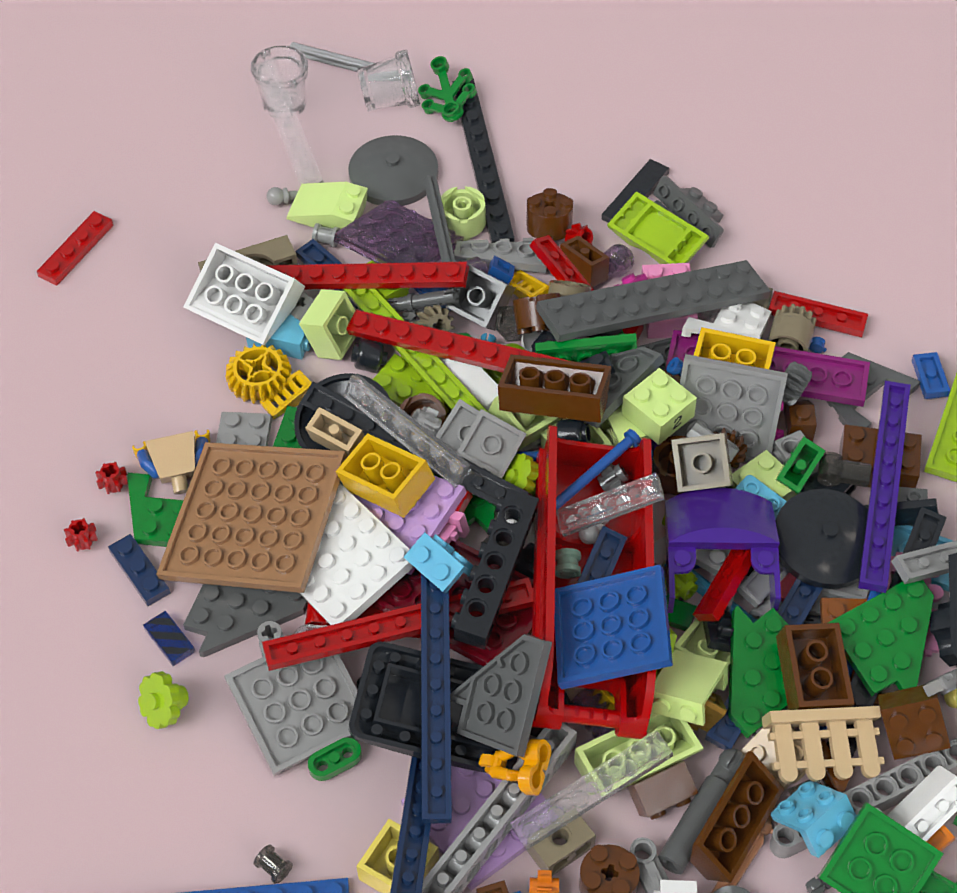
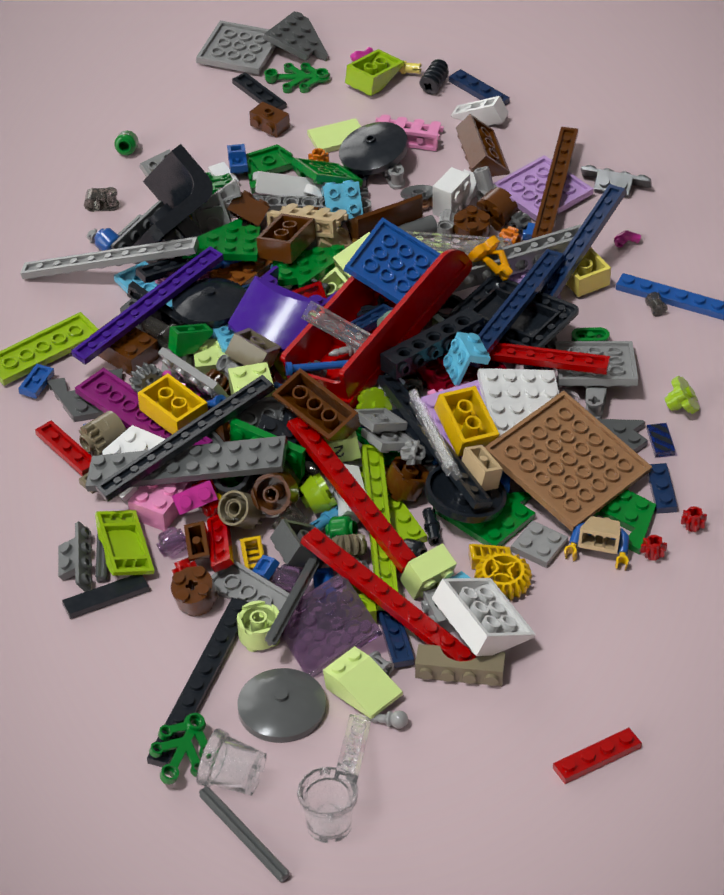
camera: 150 degrees left, 10 degrees down
dark grey wing [450,634,552,757] -> none
none -> black plate [95,375,275,502]

